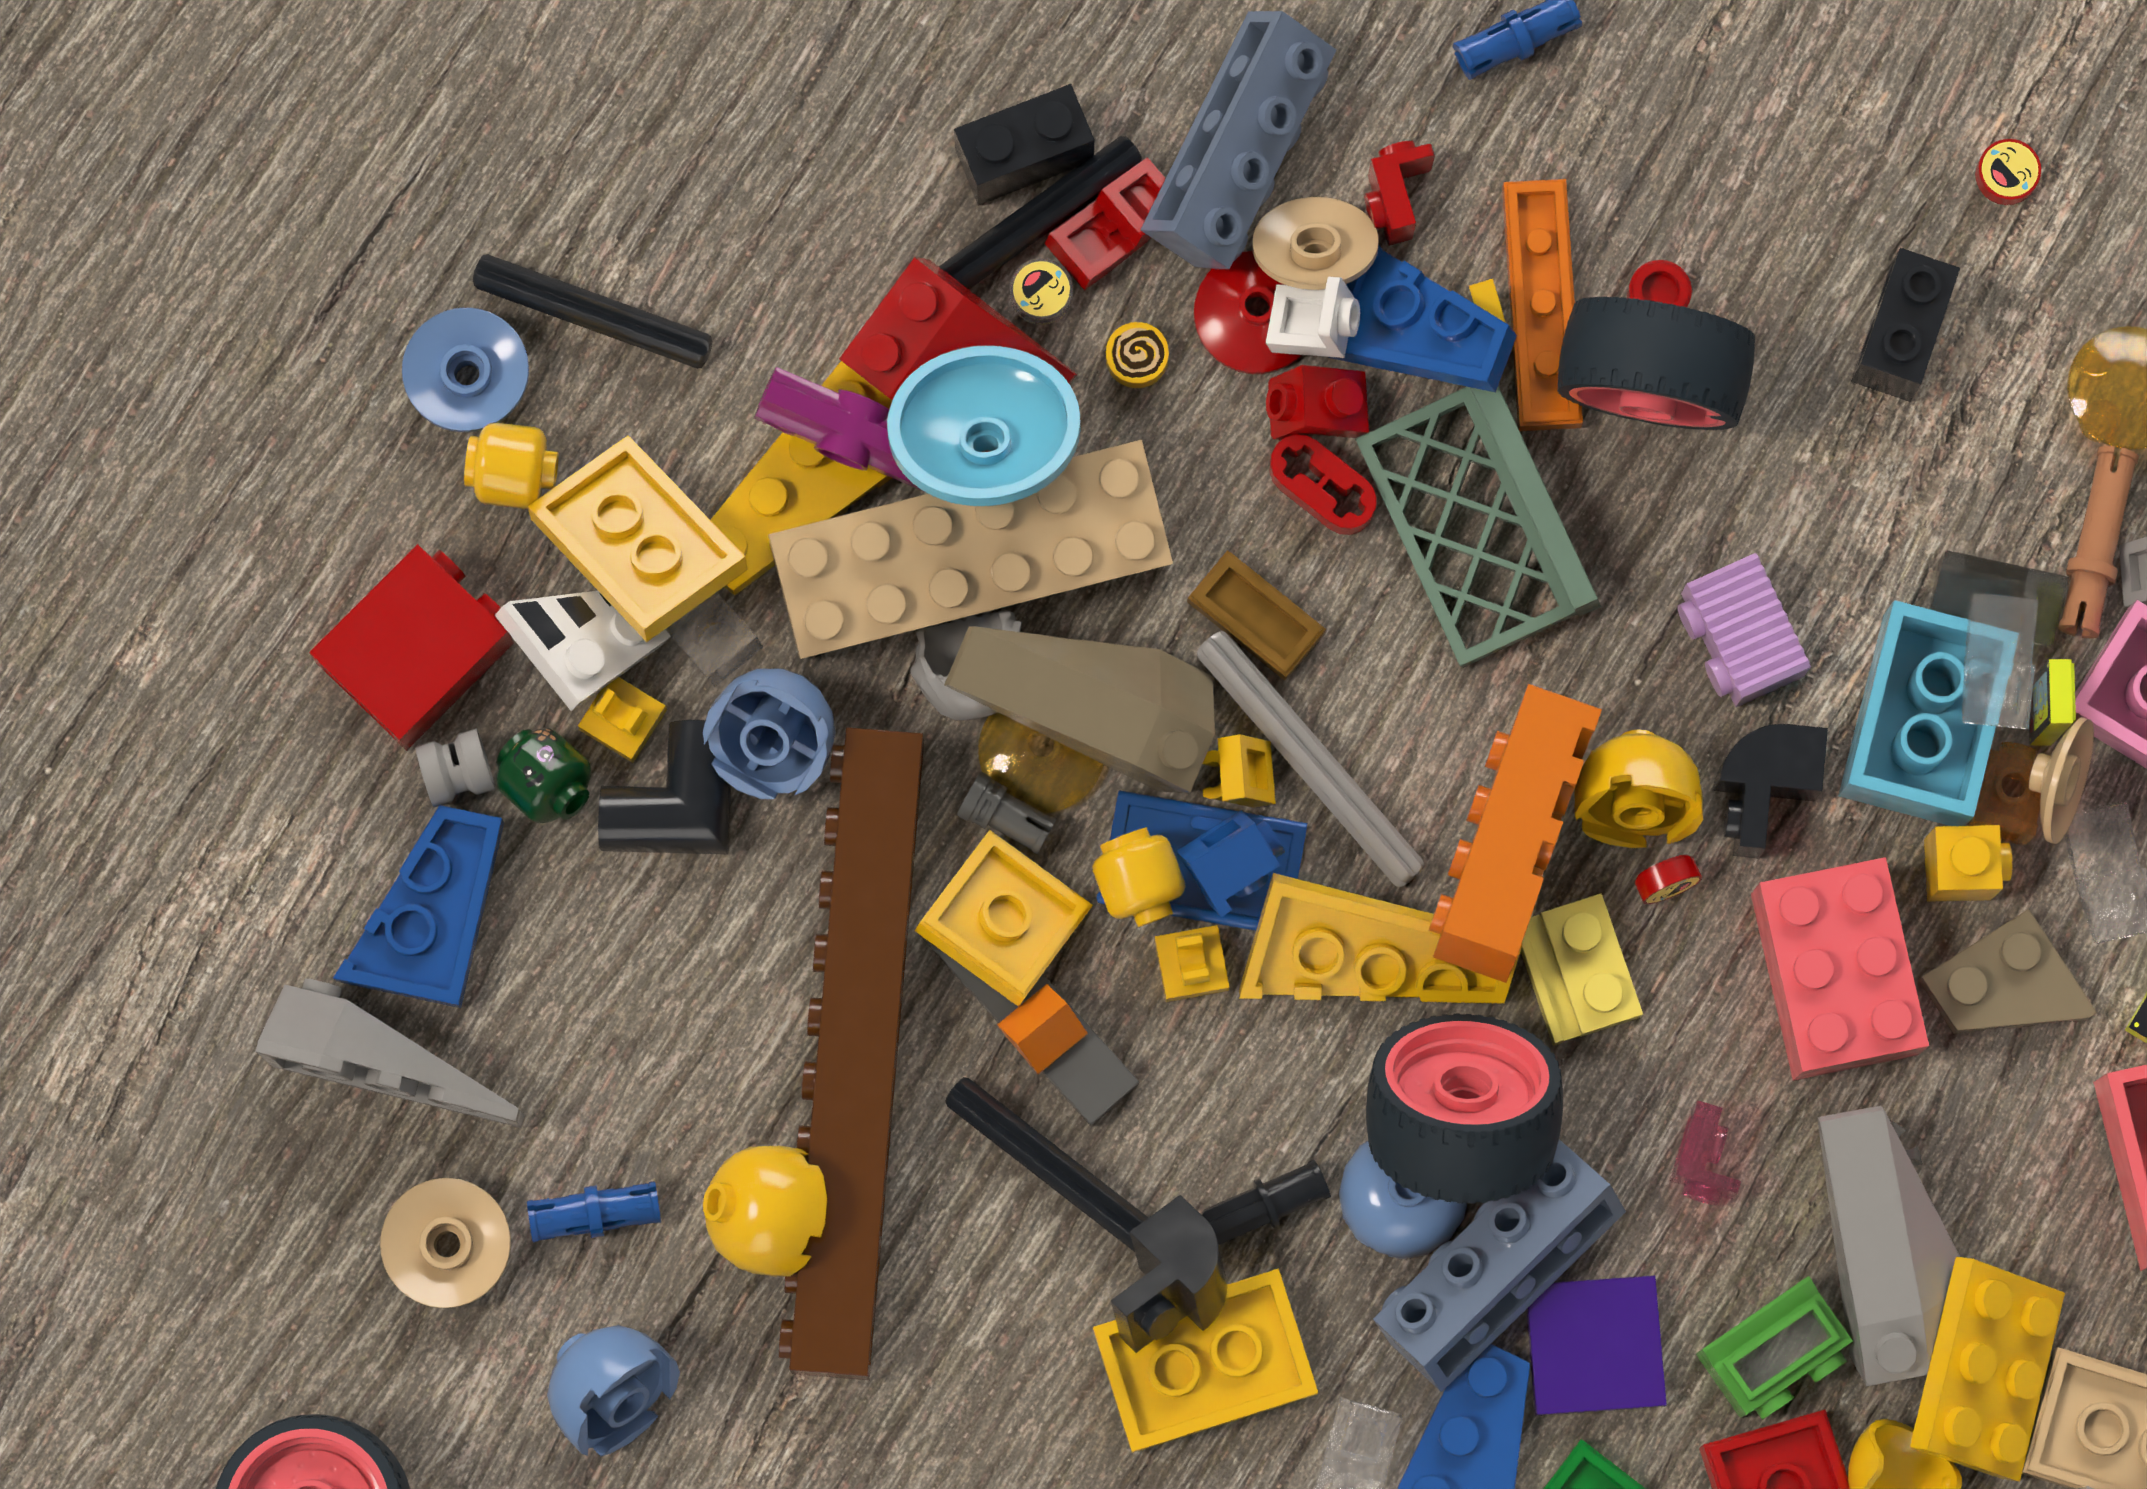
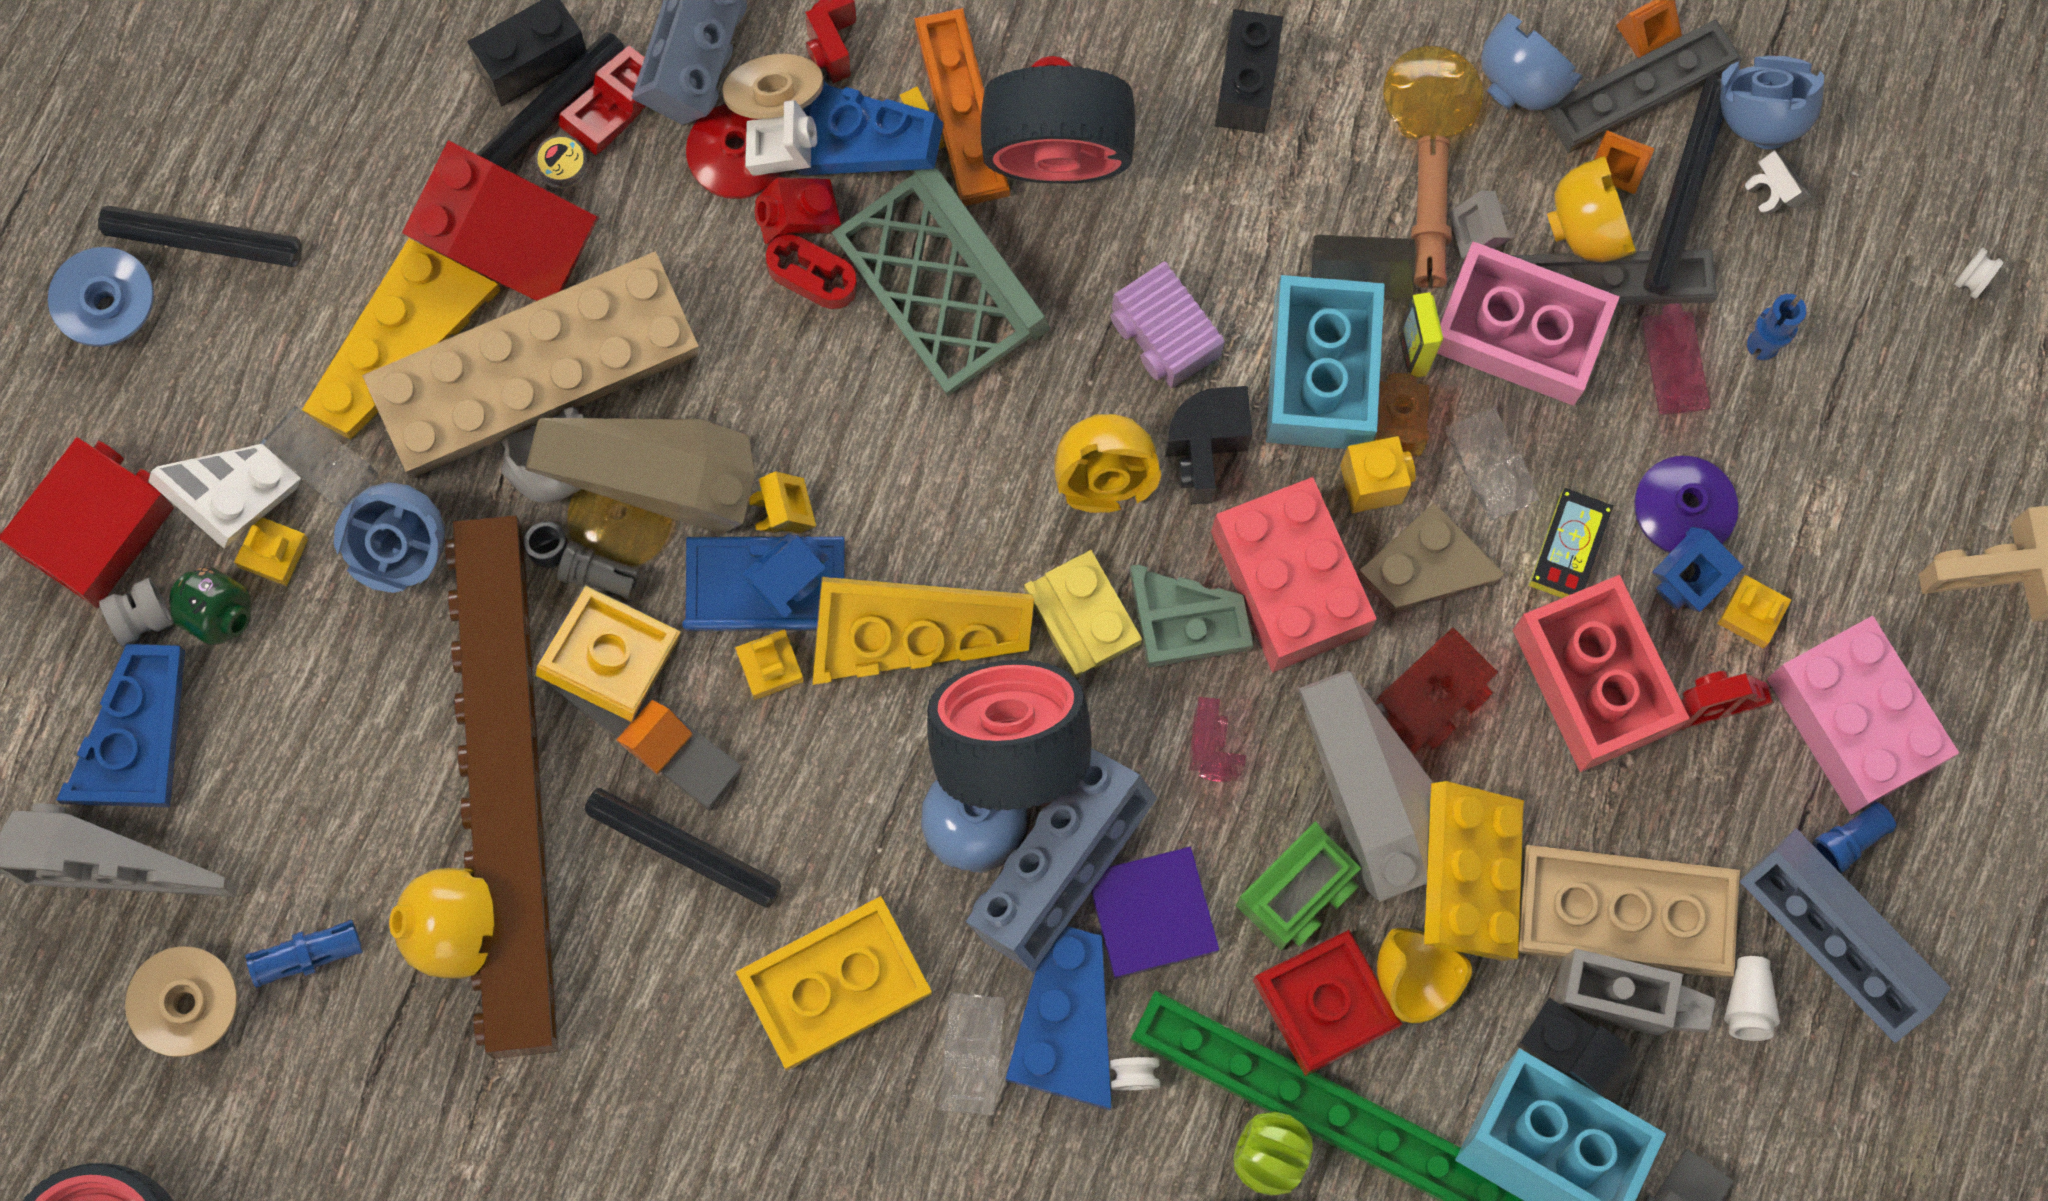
camera: 15 degrees left, 5 degrees down
yellow head [464,423,559,509] -> none
yellow plate [528,435,747,642] -> none
medium blue cylinder [547,1325,680,1456] -> none
black brick [598,720,731,855] -> none
magenta piece [754,367,925,492] -> none
medium azure dish [887,346,1081,506] -> none
yellow head [1092,827,1185,927] -> none
tile [1106,322,1169,388] -> none
black brick [1111,1195,1227,1353] -> none
pearl gold tile [1187,550,1326,681] -> none
light grey axle [1197,631,1425,887] -> none
black axle [1201,1160,1331,1245] -> none
orange wedge [1428,684,1602,983] -> none
red tile [1634,854,1702,904] -> none
clear slope [1962,592,2039,729] -> none
tan dish [2029,717,2094,844] -> none
none -> black hinge [524,522,568,569]
none -> sand green wing [1129,565,1253,668]
none -> clear red brick [1374,627,1498,754]

